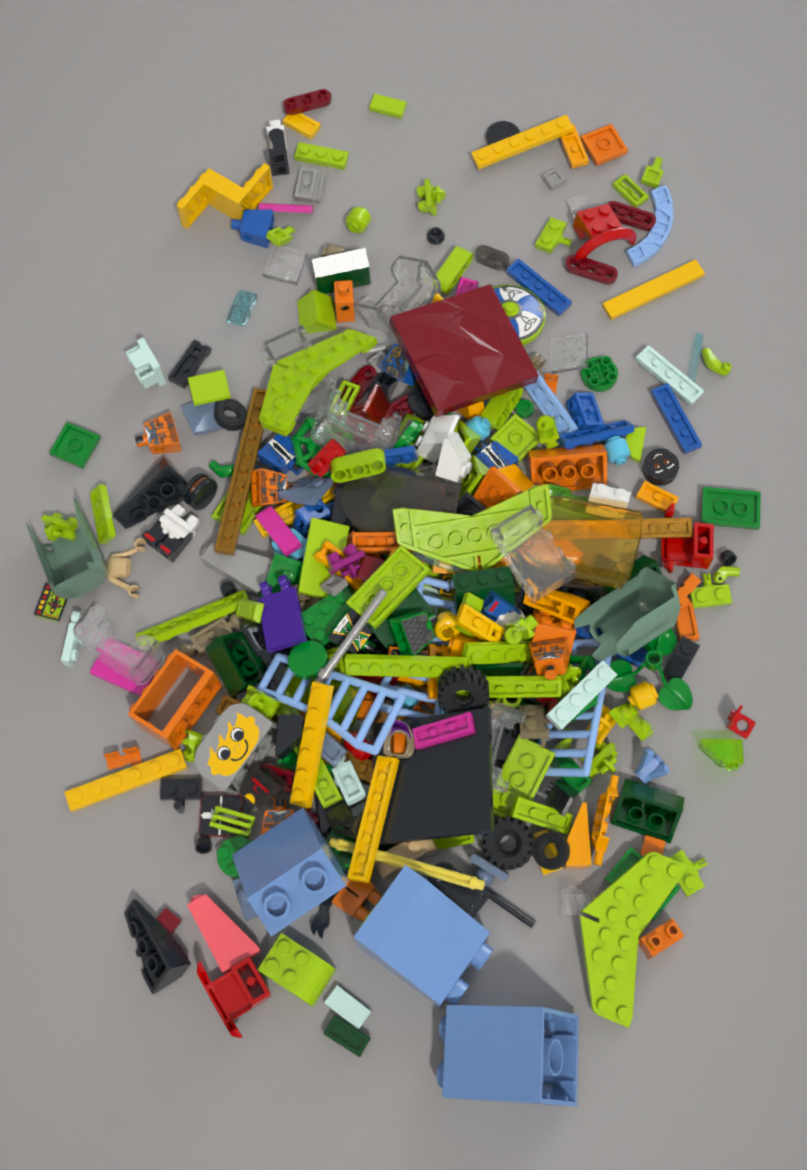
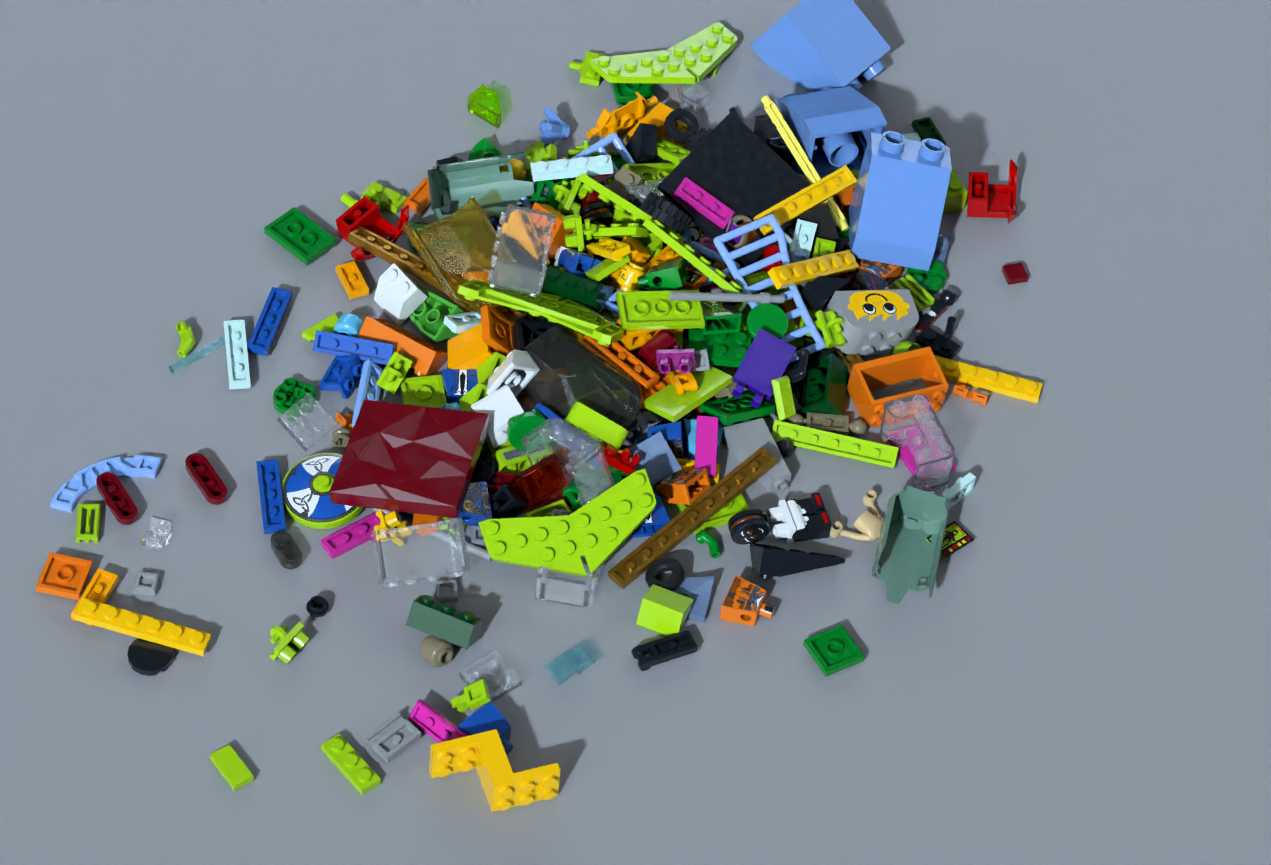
camera: 150 degrees left, 20 degrees down
lime hips [41,513,79,541] -> none
lime plate [89,484,116,545] -> none
black wedge [124,899,191,994] -> none
light aqua panel [125,338,166,389] -> none
coral slope [187,894,262,974] -> none
black hips [266,120,290,176] -> none
dark red plate [283,89,332,115] -> none
yellow tile [283,113,321,140] -> none
lime slope [297,290,337,334] -> none
orange torso [334,280,355,323] -> none
lime head [345,207,371,234] -> none
lime beam [431,246,474,295] -> none
orange torso [529,638,570,680] -> none
lime plate [535,217,572,254] -> none
red piece [572,203,637,260] -> none
yellow tile [602,259,705,320] -> none
dark green slope [611,778,684,844] -> none
orange hips [638,918,685,960] -> none
orange tile [640,835,666,856] -> none
lime plate [641,157,664,188] -> none
black head [642,448,679,486] -> none
orange piece [676,573,701,607] -> none
black hinge [719,549,737,566] -> none
red bracket [726,705,756,739] -> none

